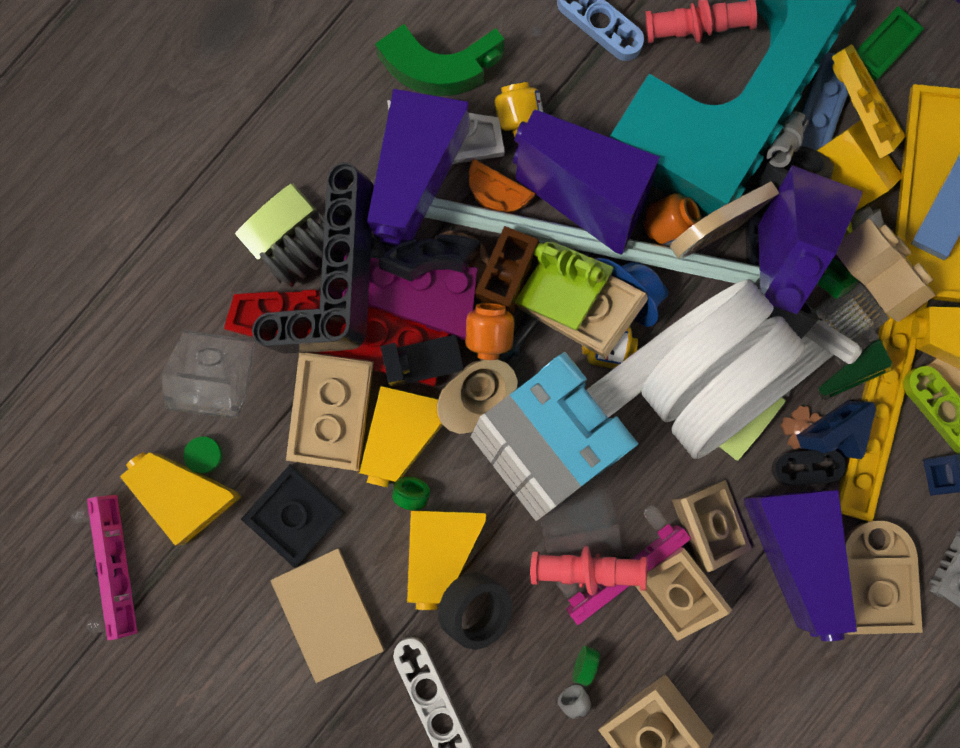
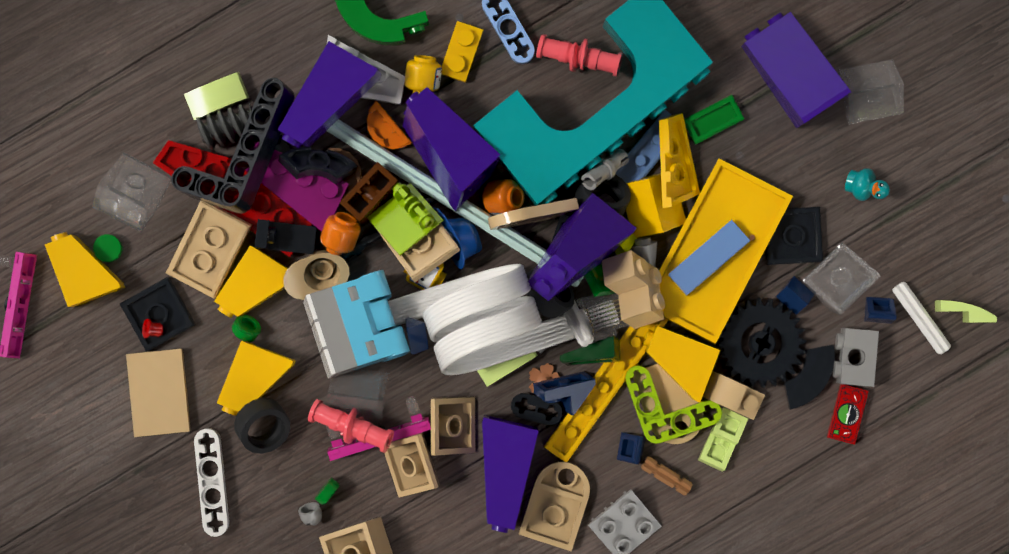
camera: 15 degrees right, 5 degrees up
none -> red piece [142,319,163,338]
none -> dark blue slope [405,317,429,354]
none -> yellow plate [441,21,483,83]

